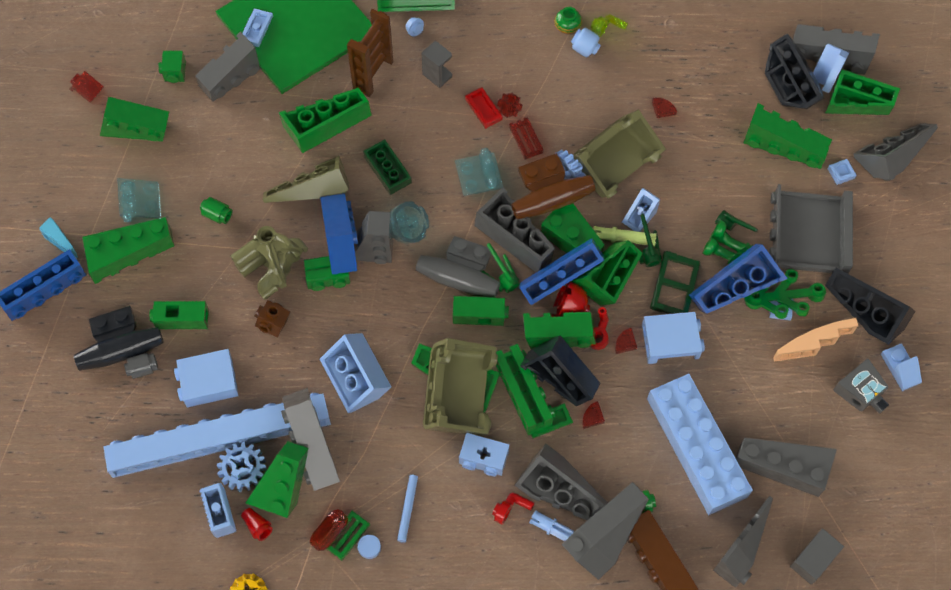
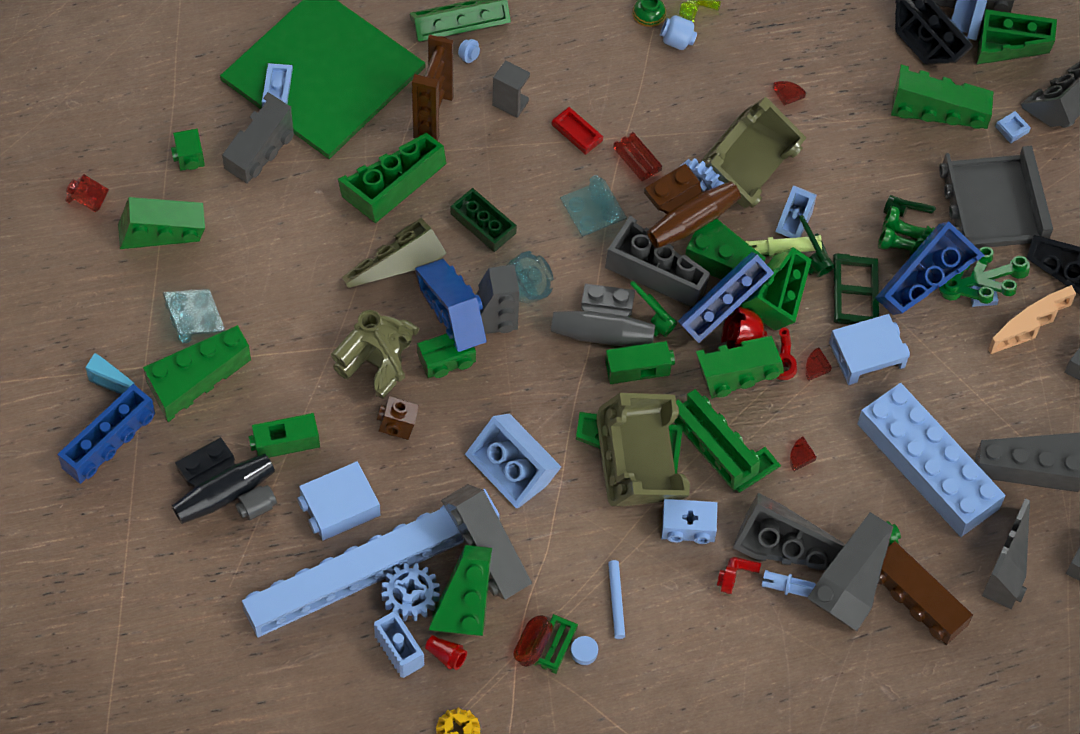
camera: 15 degrees left, 5 degrees down
green brick [200,197,233,224] -> none
clear red gear [497,92,523,118] -> none
black wedge [520,335,600,407] -> none

